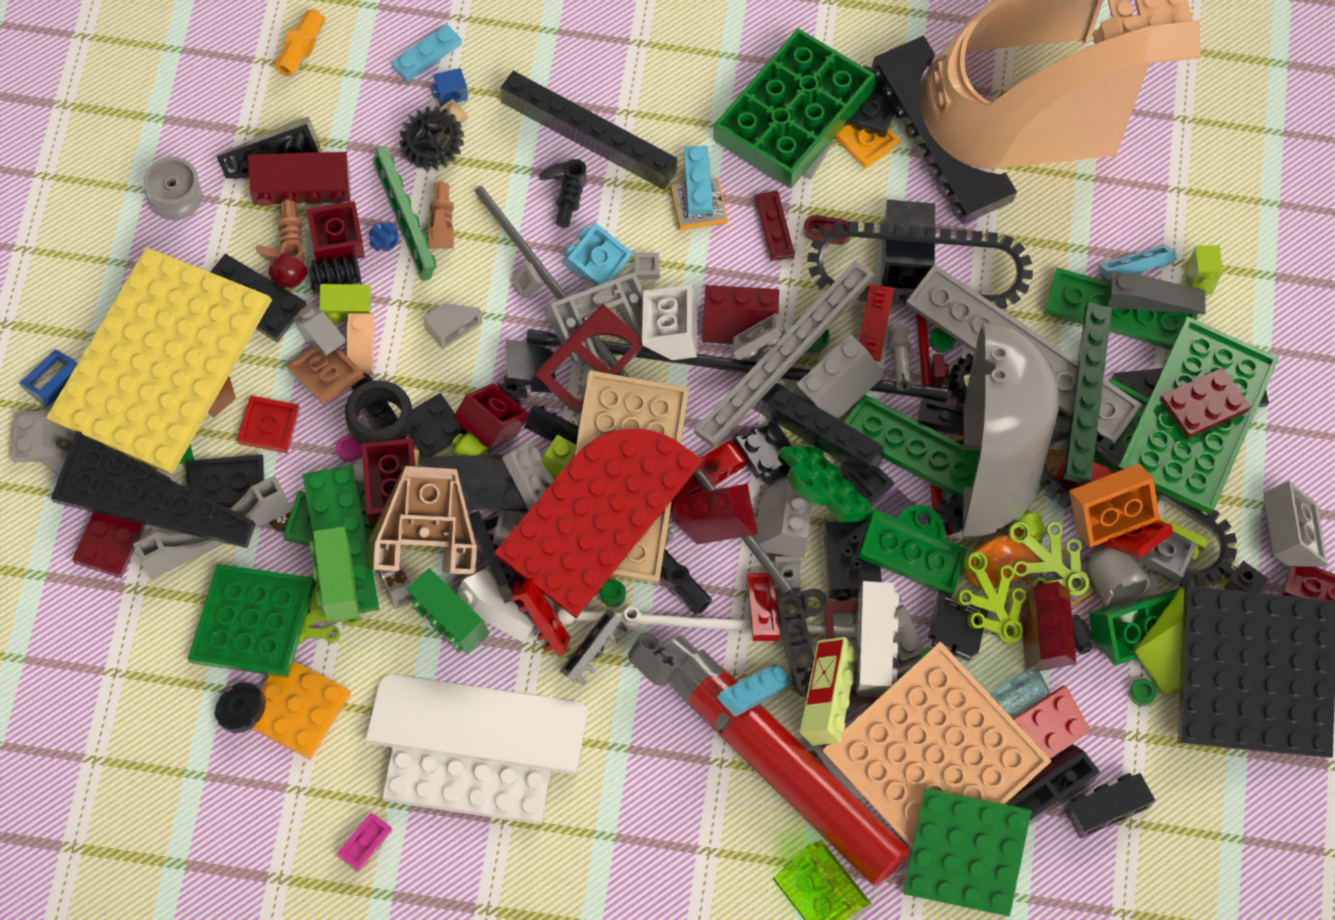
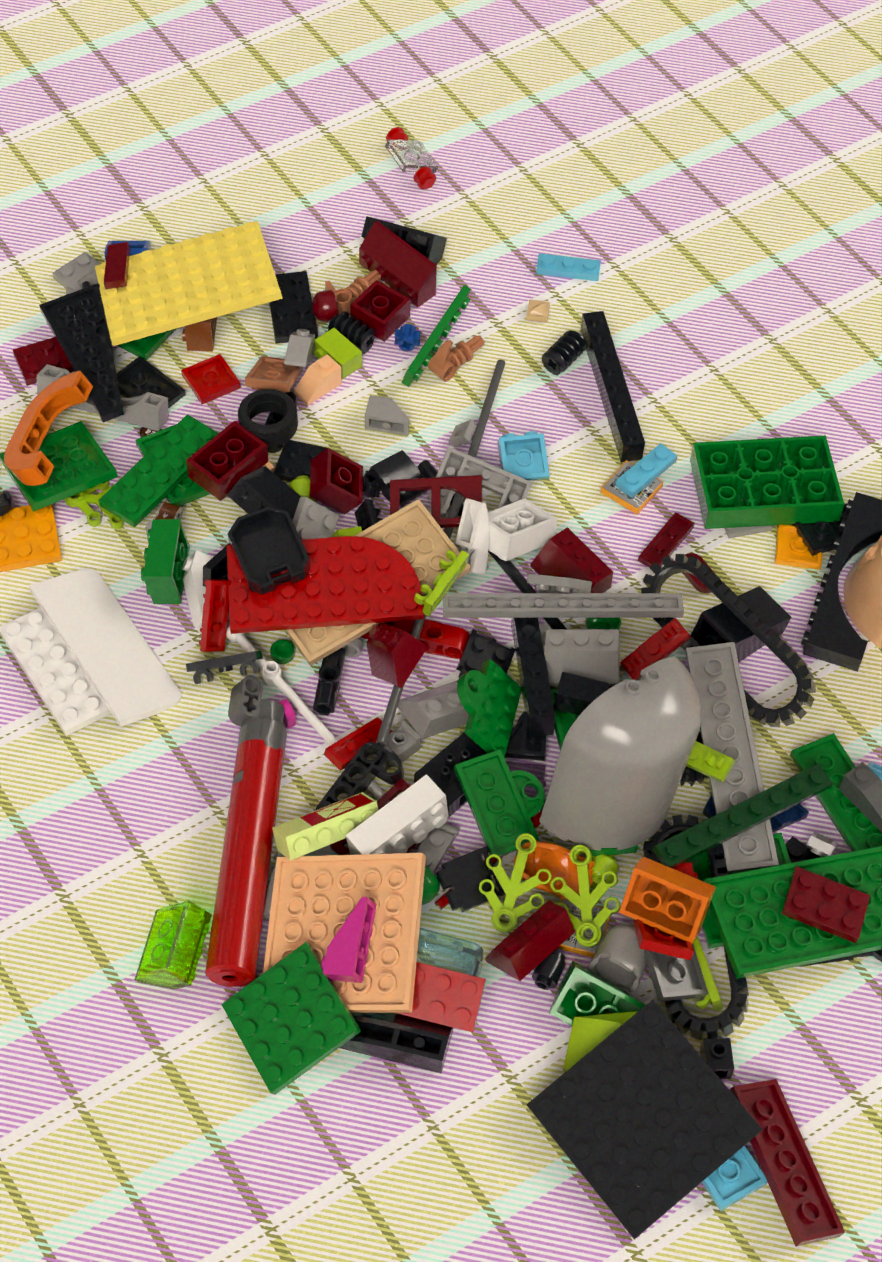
camera: 50 degrees right, 10 degrees down
light grey wheel [144,157,202,220] -> none
light orange piece [274,9,326,77] -> none
bright green brick [310,526,360,623] -> none
medium nougat wedge [366,466,477,575] -> none
black gear [399,106,464,171] -> none
blue brick [430,68,468,107] -> none
black piece [539,159,586,228] -> none
light grey plate [634,253,660,279] -> none
medium azure plate [717,663,793,717] -> none
black brick [1066,772,1156,839] -> none
green tile [1129,679,1157,706] -> none
light grey slope [1263,481,1328,567] -> none
none -> orange arch [4,371,93,486]
none -> dark red tile [104,242,130,289]
none -> black piece [227,506,310,595]
none -> dark pink tile [278,699,296,729]
none -> dark pink slope [322,897,377,983]
none -> clear plate [385,127,438,189]
none -> lime plate [414,550,469,617]
none -> white slope [455,498,489,574]
none -> black piece [542,330,588,376]
none -> black brick [553,672,610,715]
none -> light grey plate [807,832,838,857]

